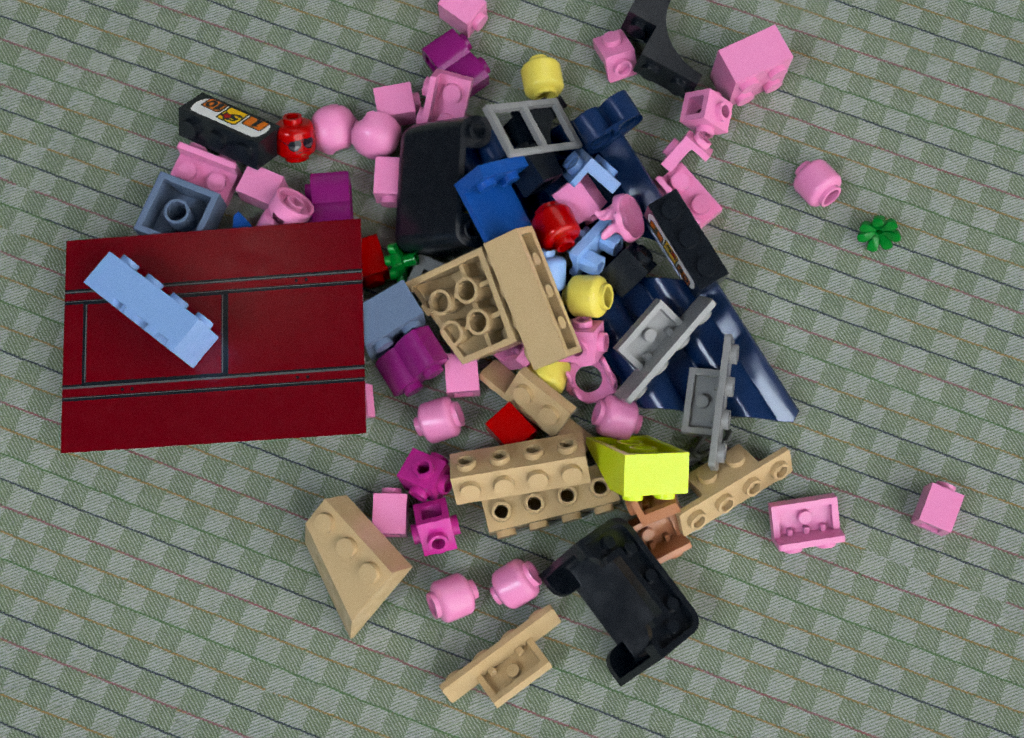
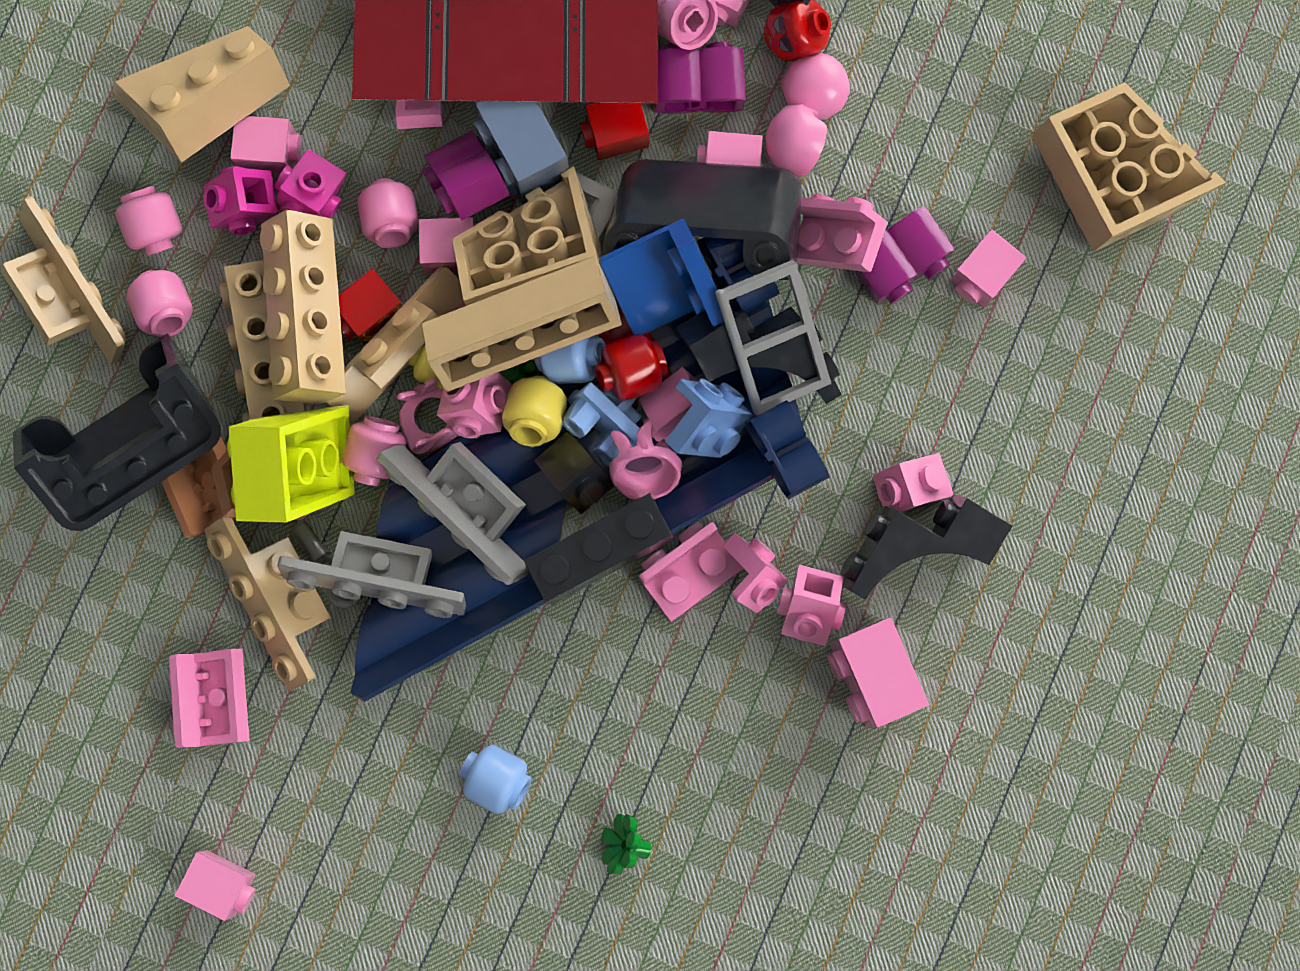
camera: 90 degrees right, 5 degrees up
bright pink brick [373,82,421,126] -> none
green plant [384,243,419,282] -> none
light yellow head [521,54,564,100] -> none
bright pink head [793,159,842,207] -> none
none -> light blue head [459,745,532,814]

